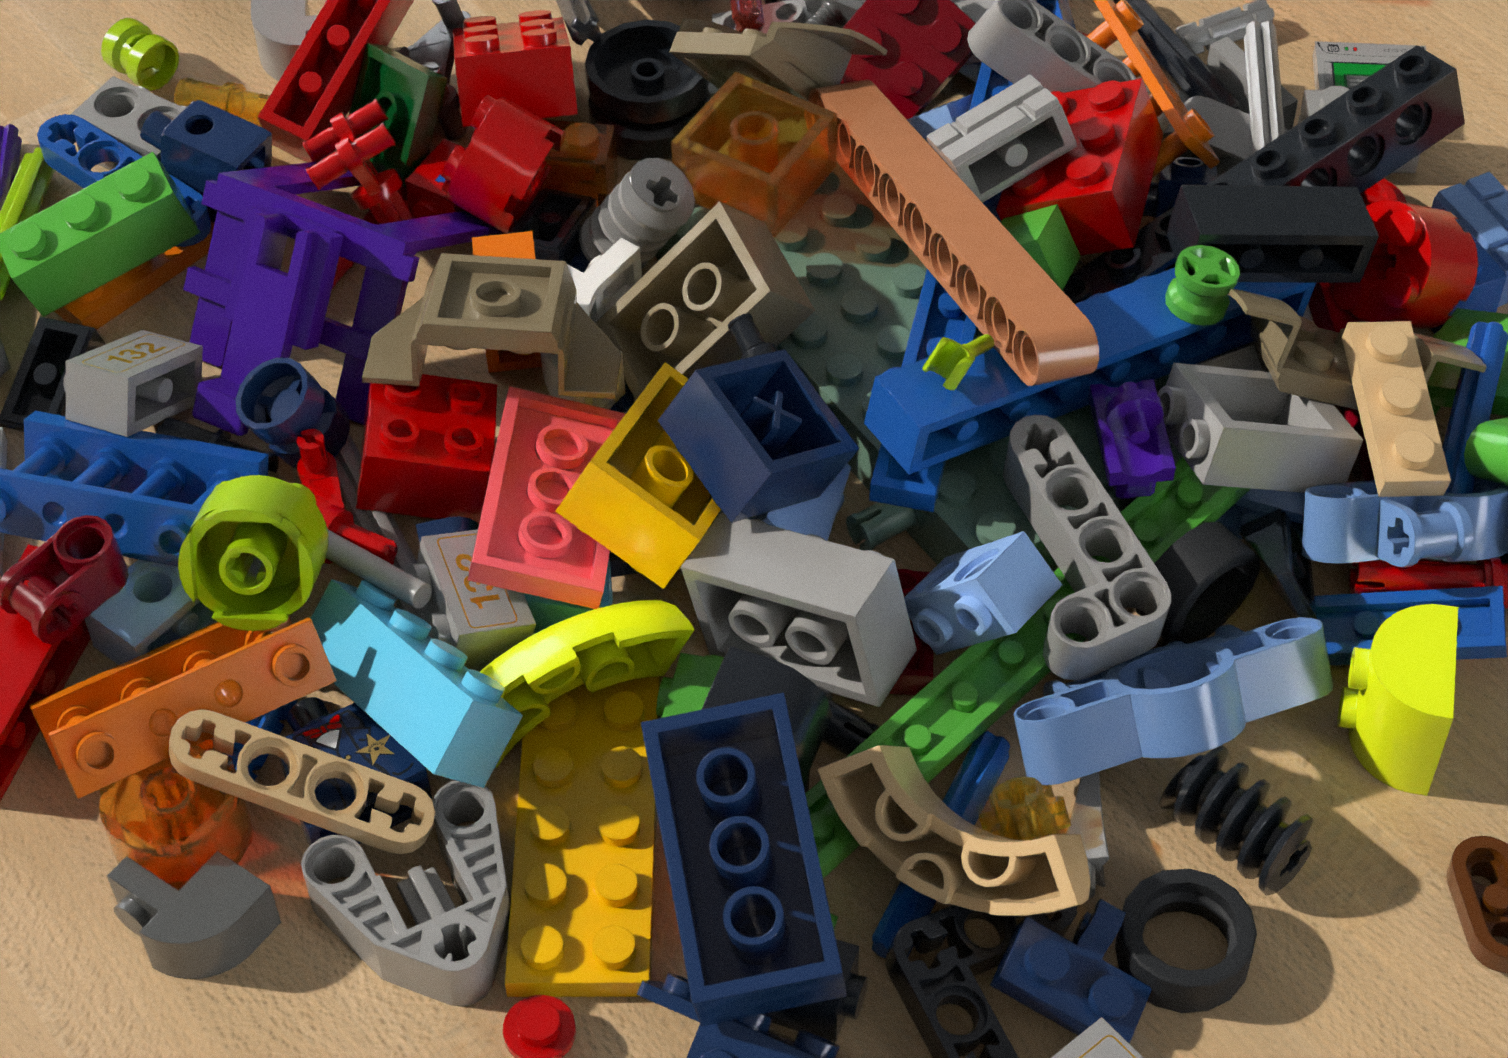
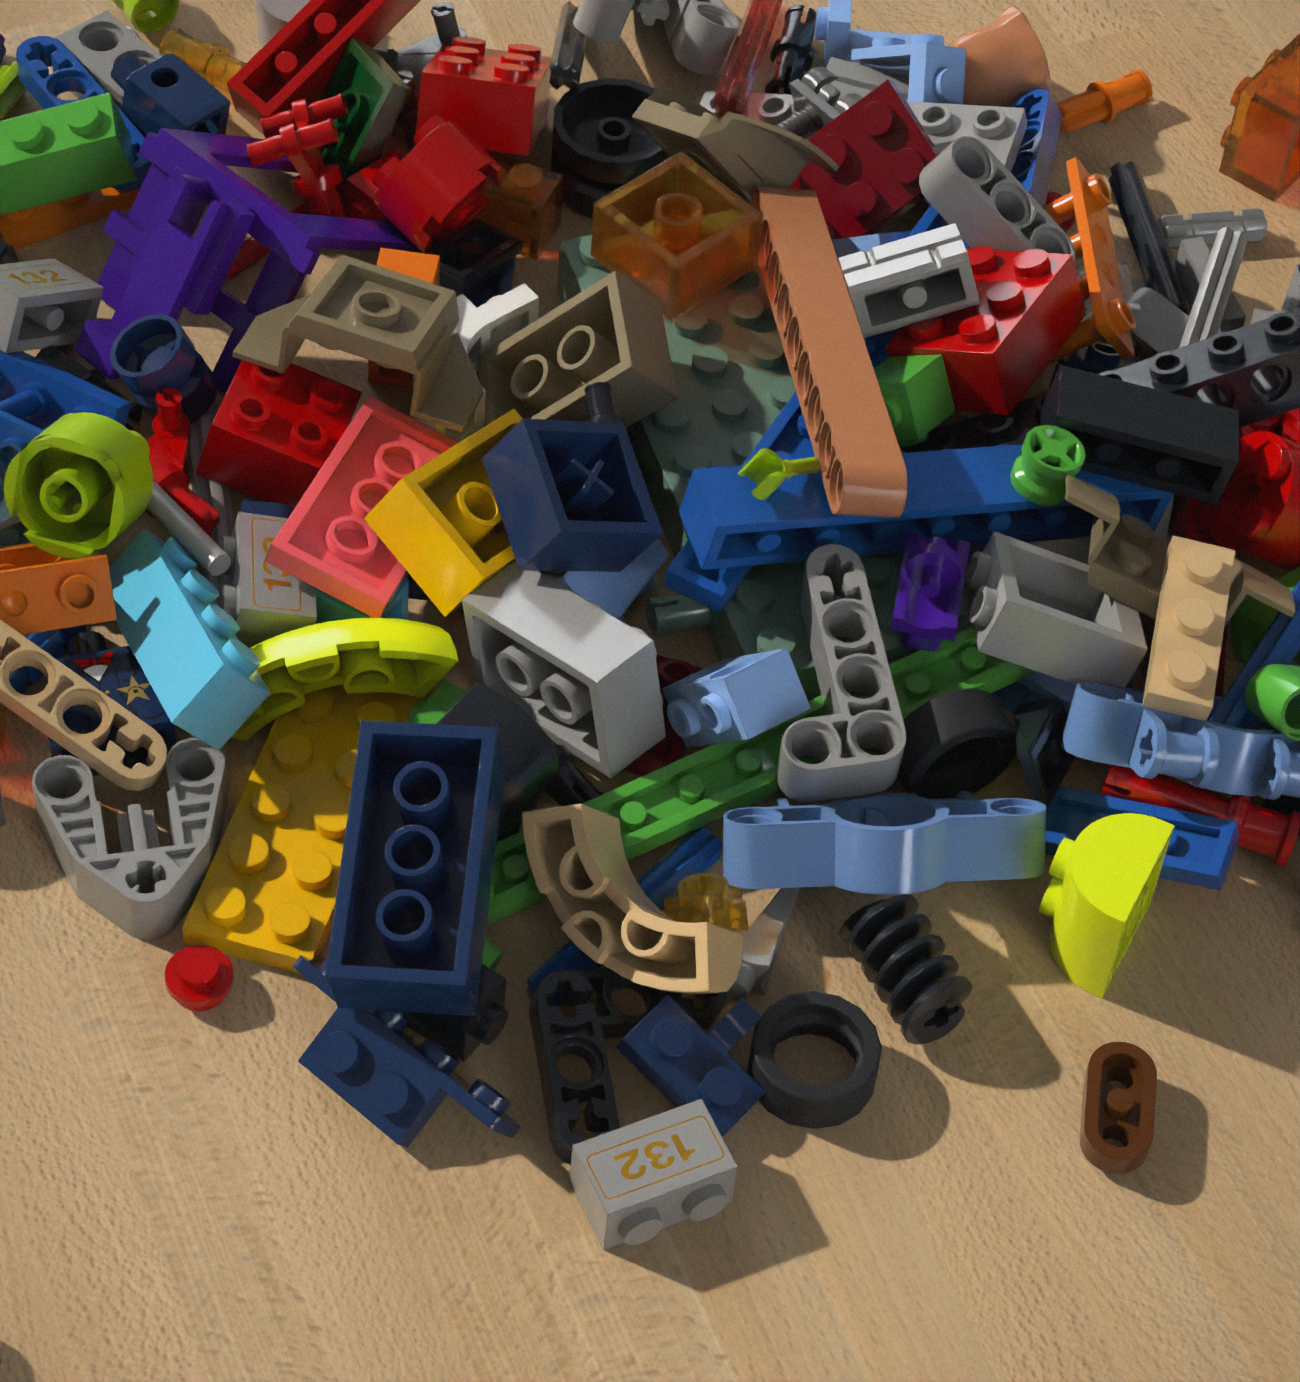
camera: 10 degrees right, 0 degrees up
light grey piece [579,158,695,269] -> none

